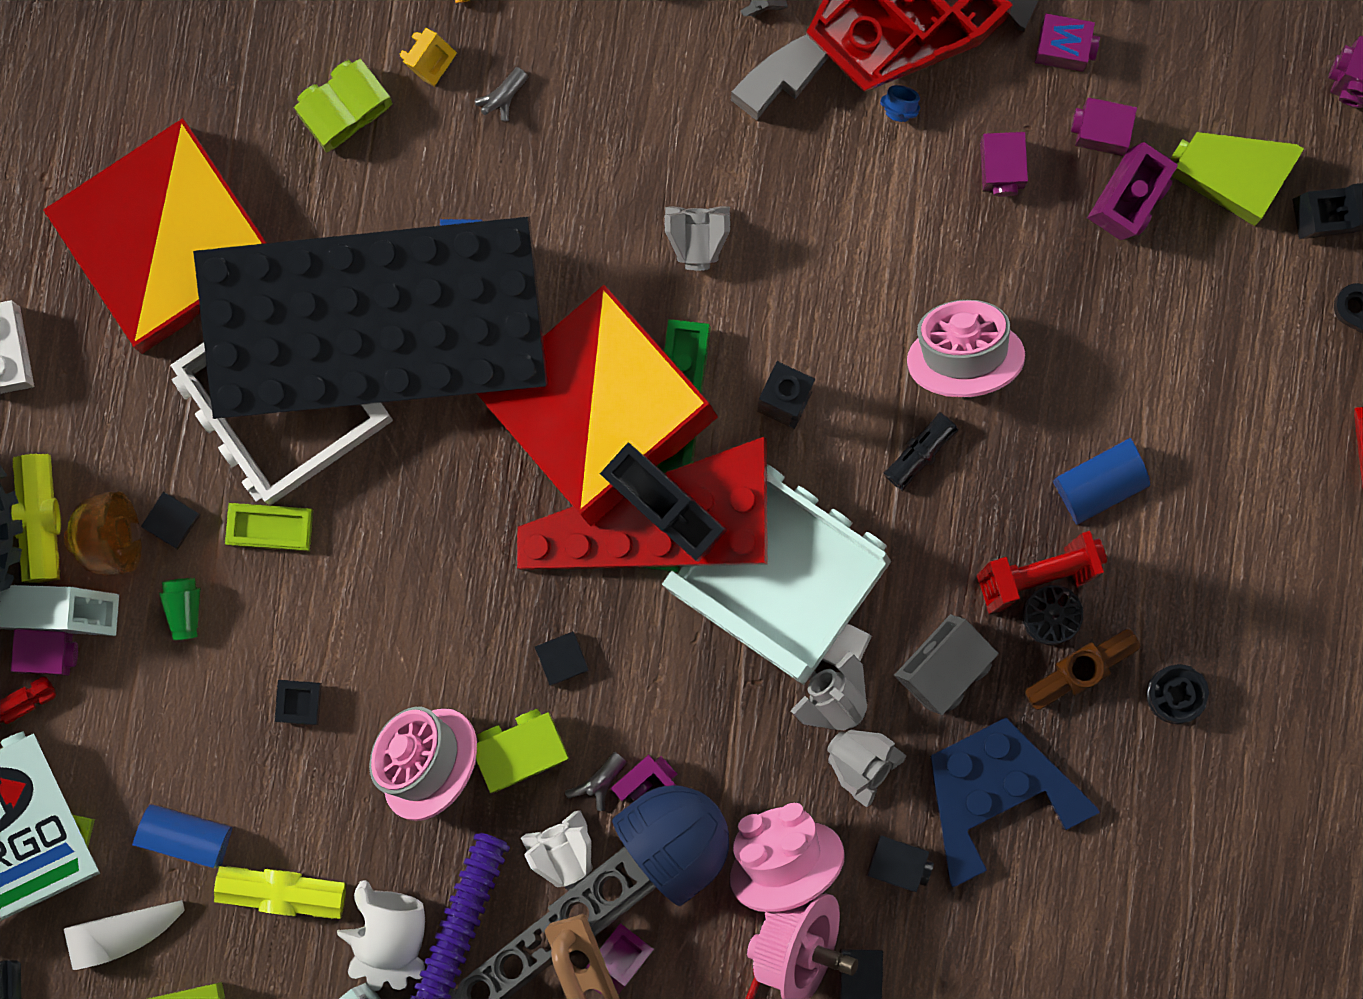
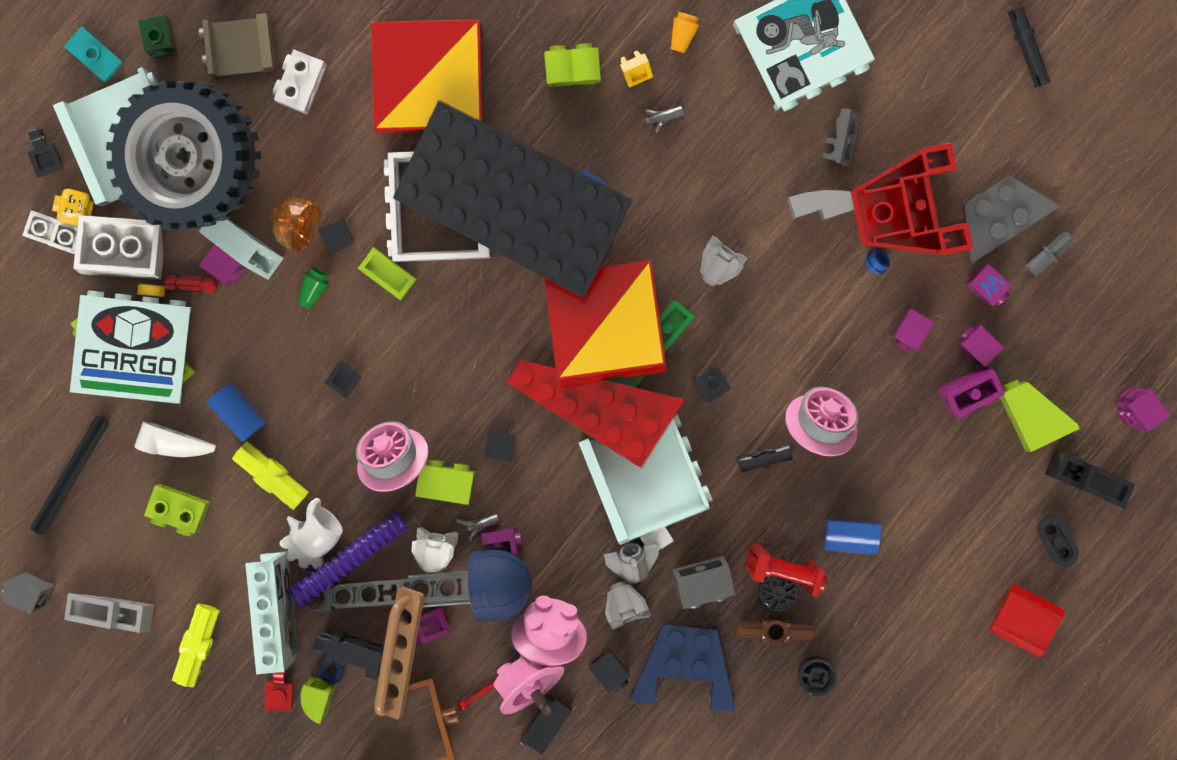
camera: 30 degrees right, 5 degrees up
neon yellow piece [11,454,61,583] -> none
black slope [600,442,728,562] -> none

